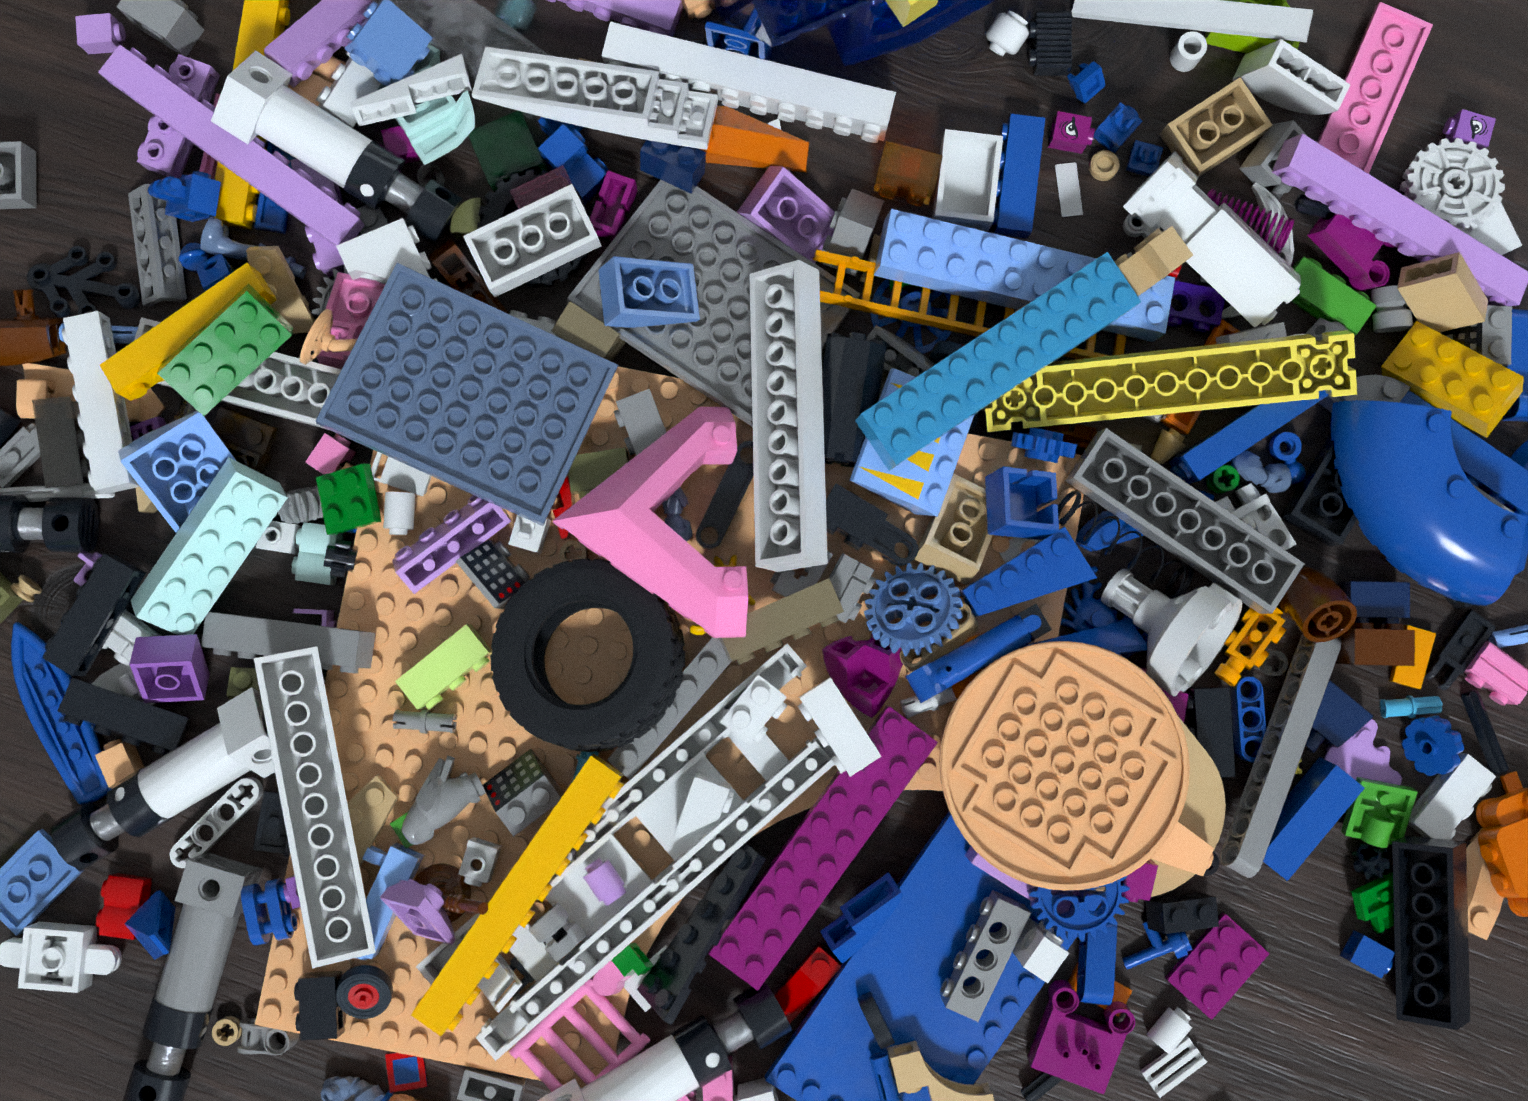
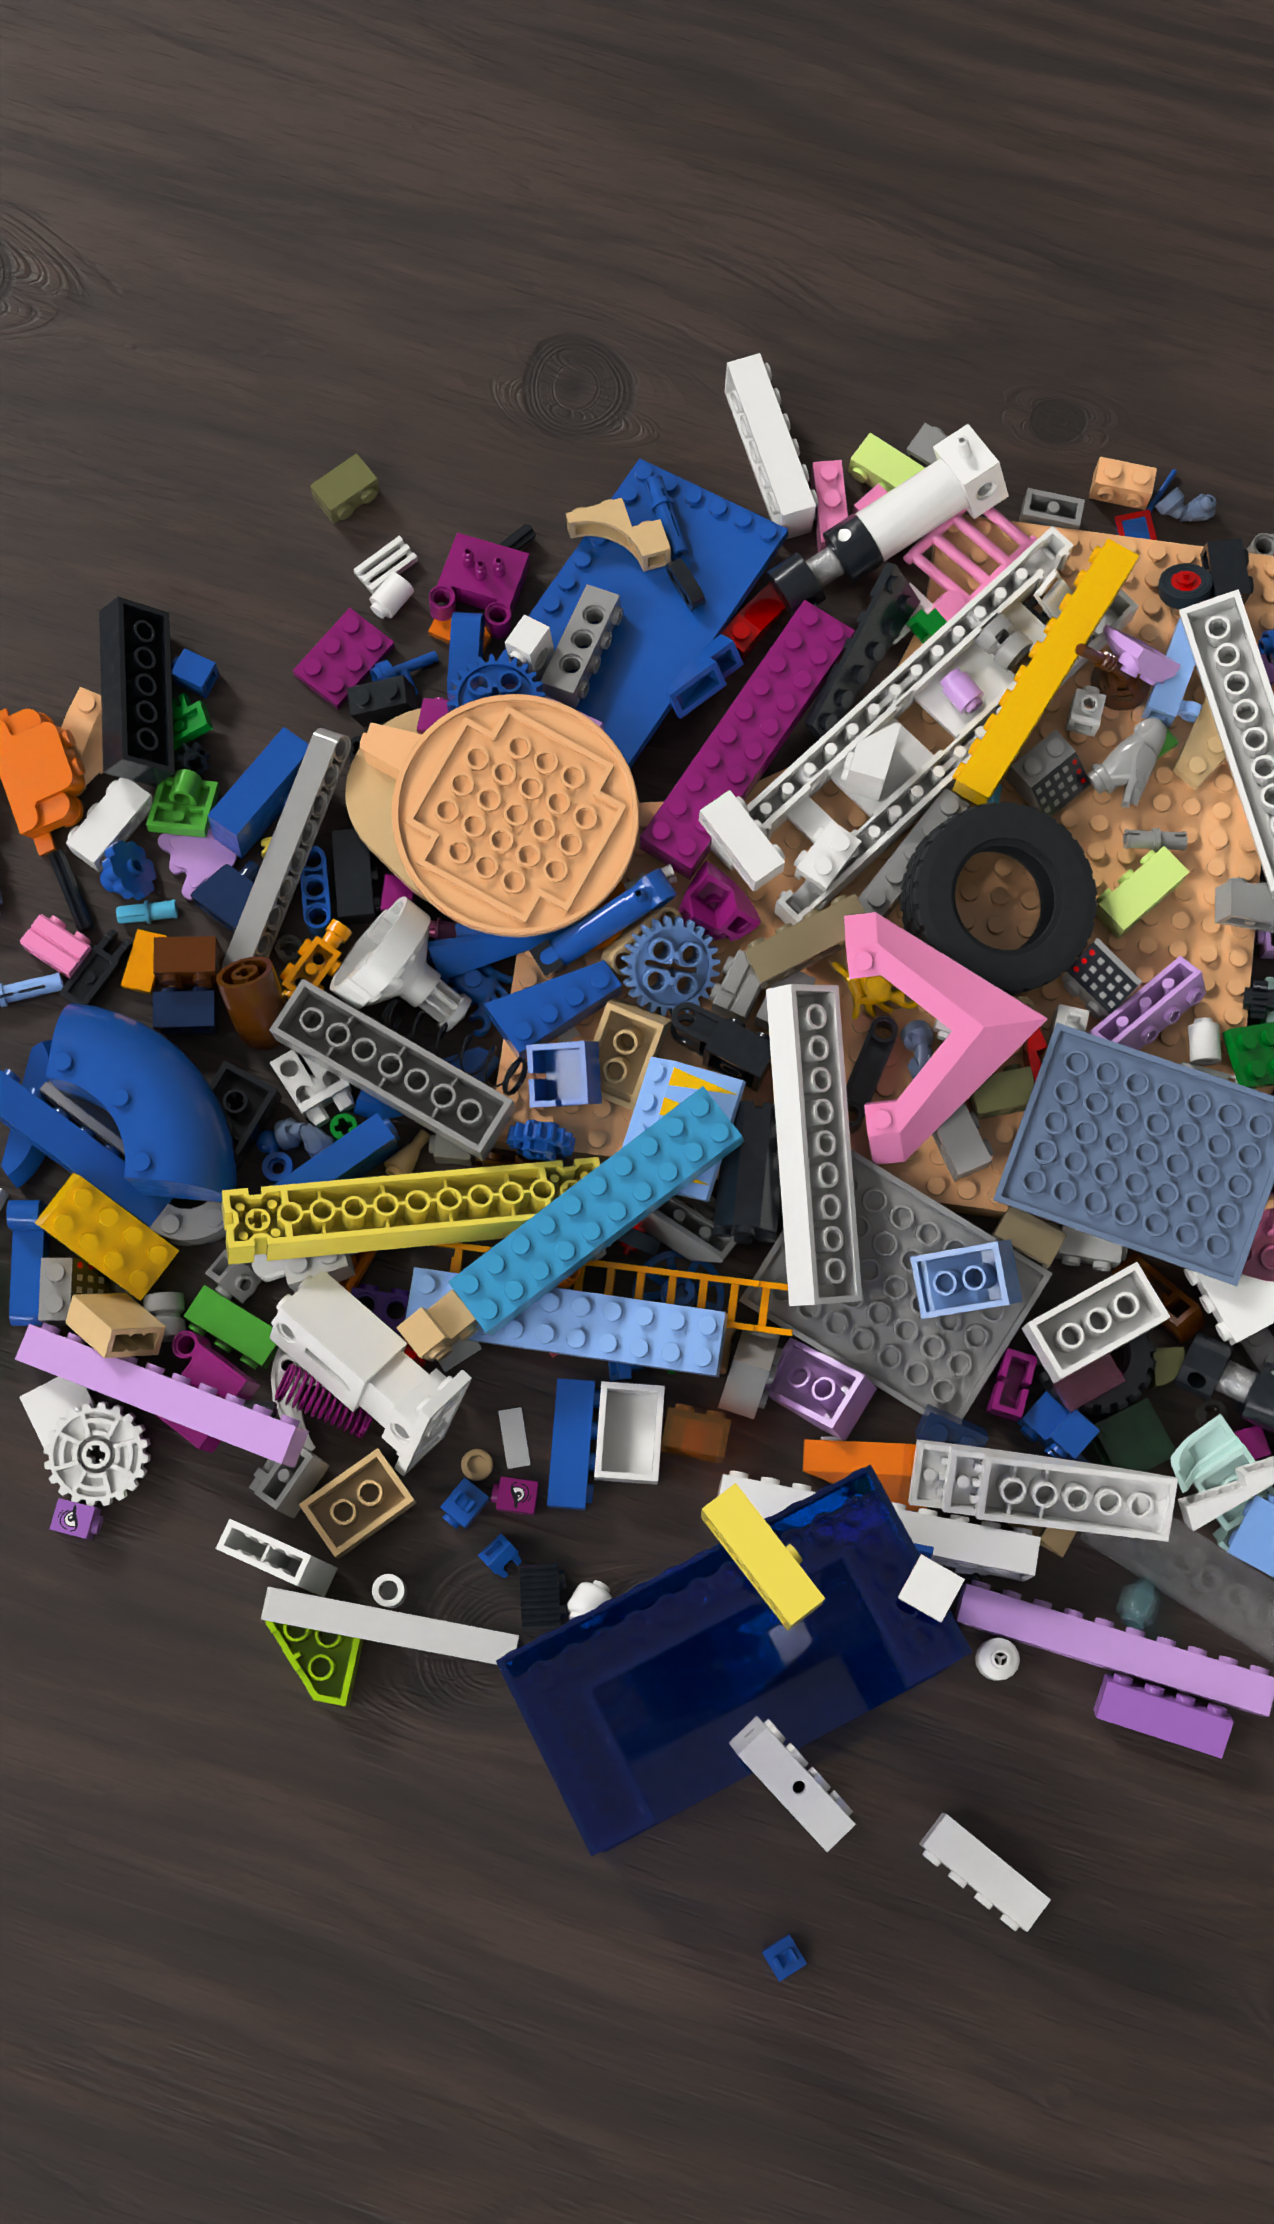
camera: 175 degrees right, 10 degrees down
blue tile [1126,140,1163,177] -> none
bright pink plate [1317,2,1433,174] -> none

